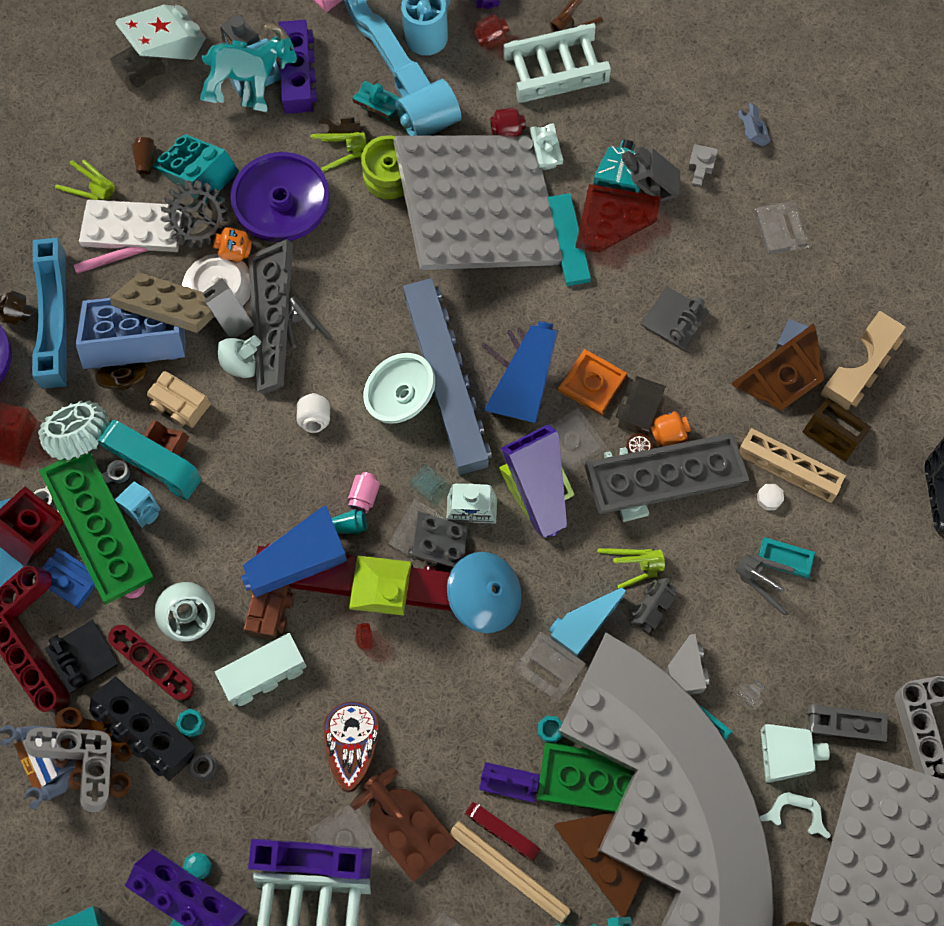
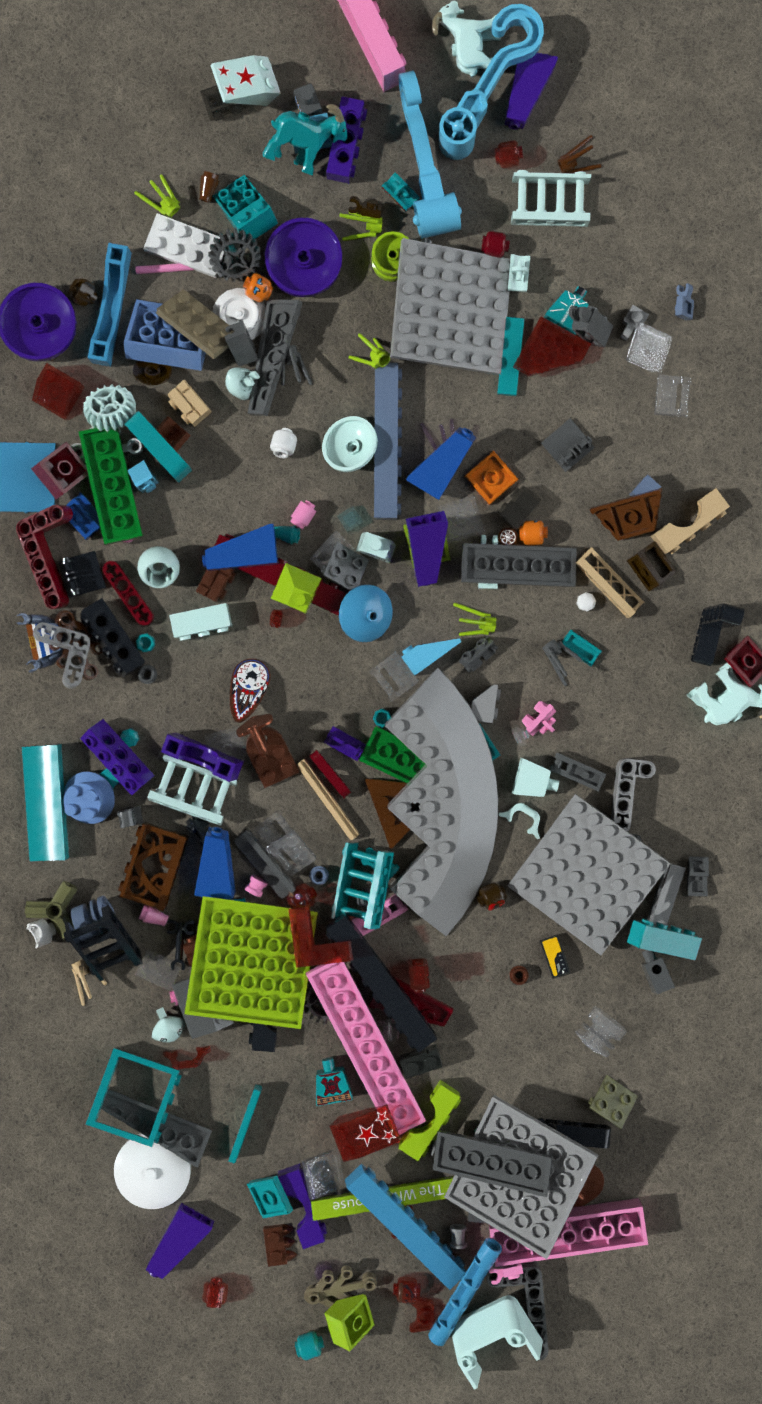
camera: 20 degrees right, 20 degrees up
none -> lime plant [348,333,390,369]
none -> bright pink hips [522,701,556,736]
none -> clear plate [626,323,673,374]

